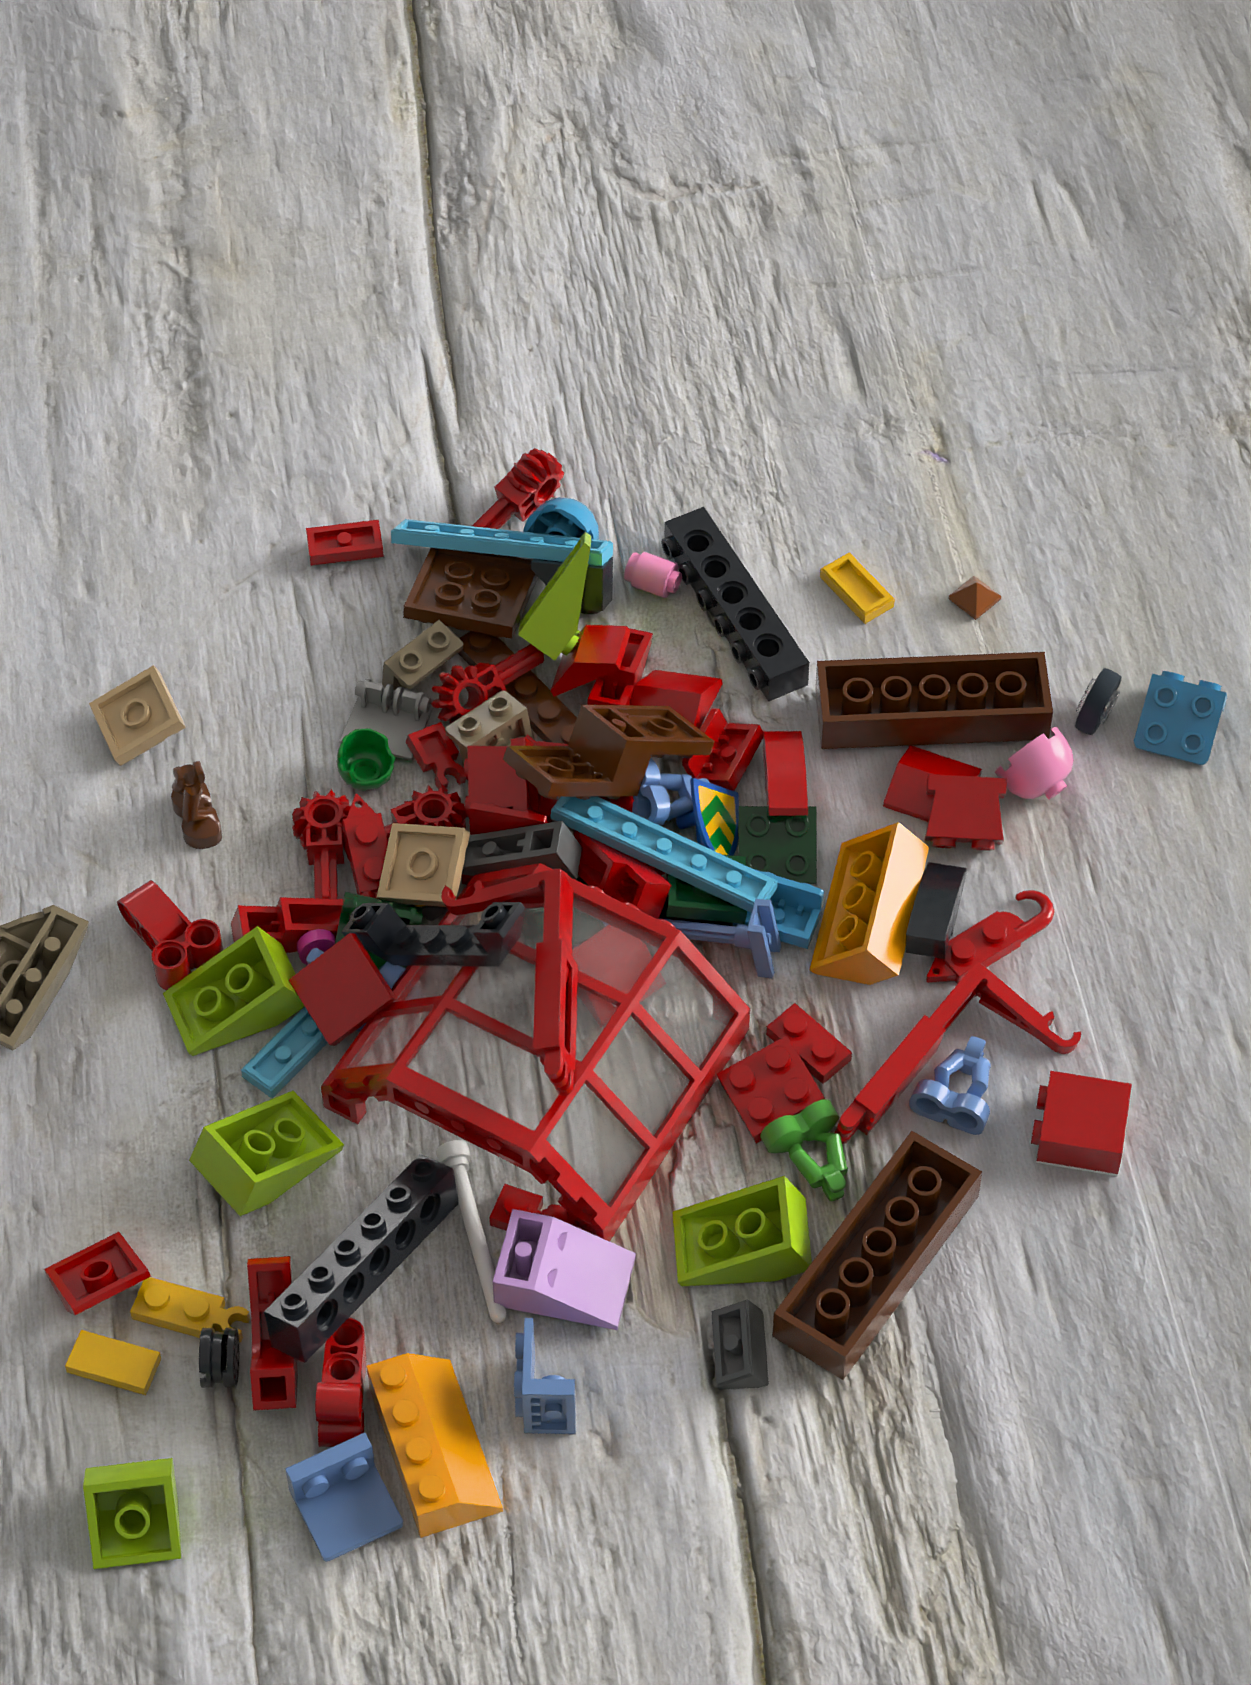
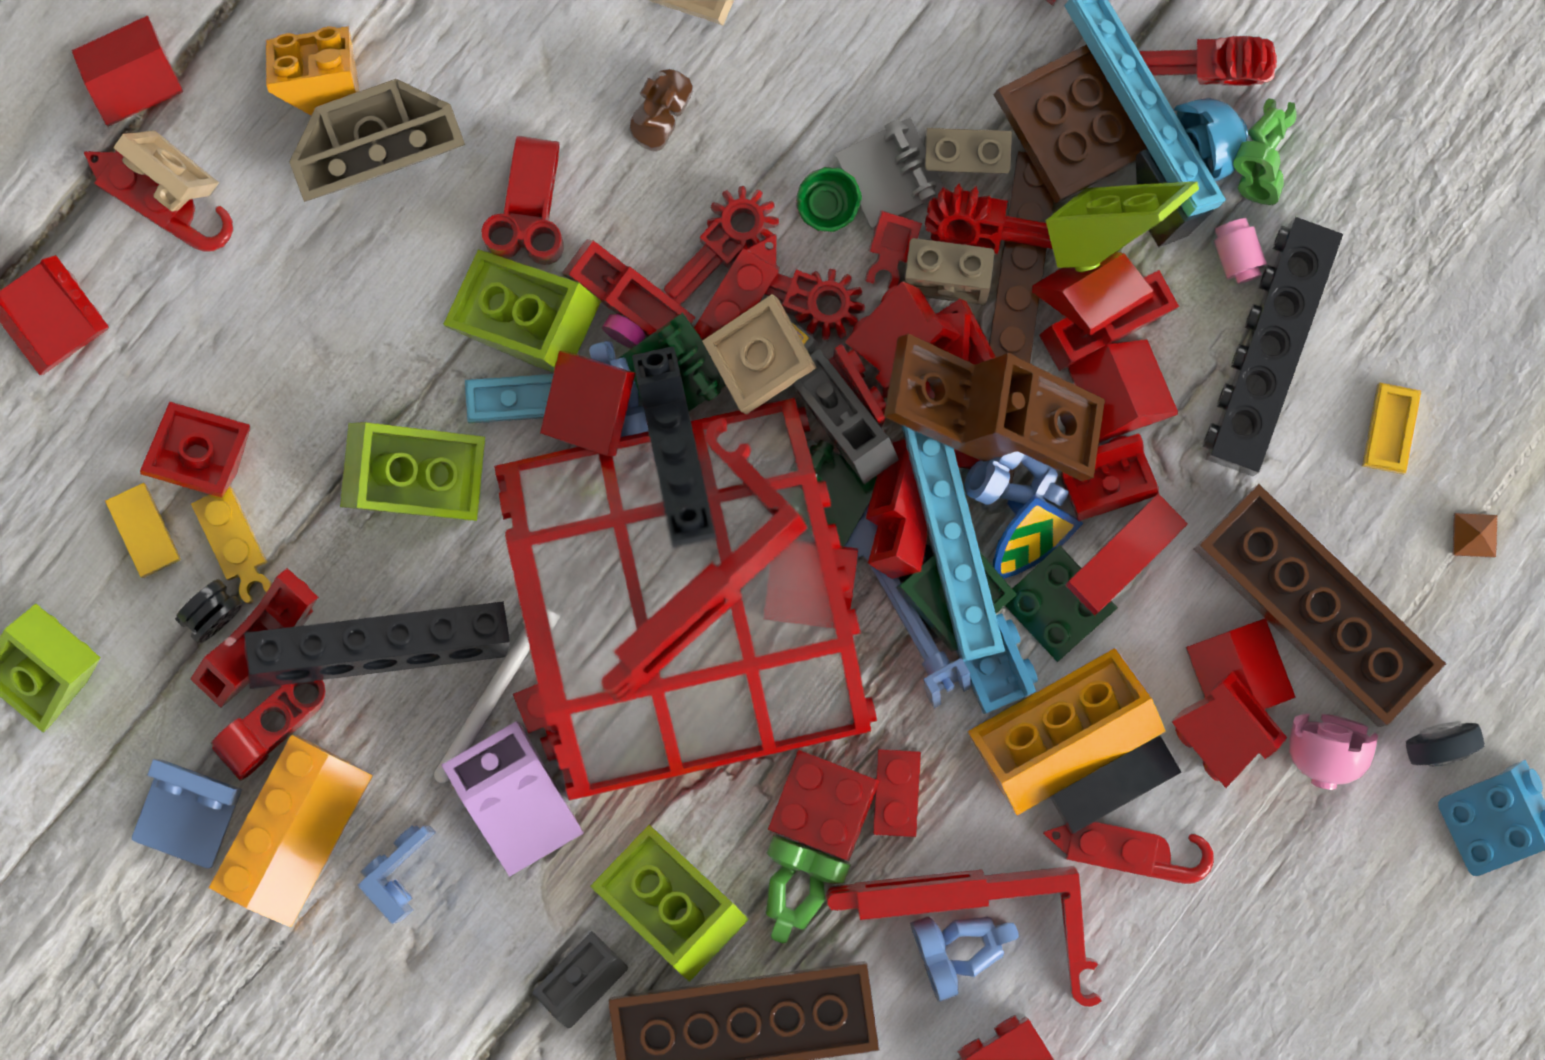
camera: 45 degrees right, 30 degrees up
none -> bright green piece [1233,99,1297,205]

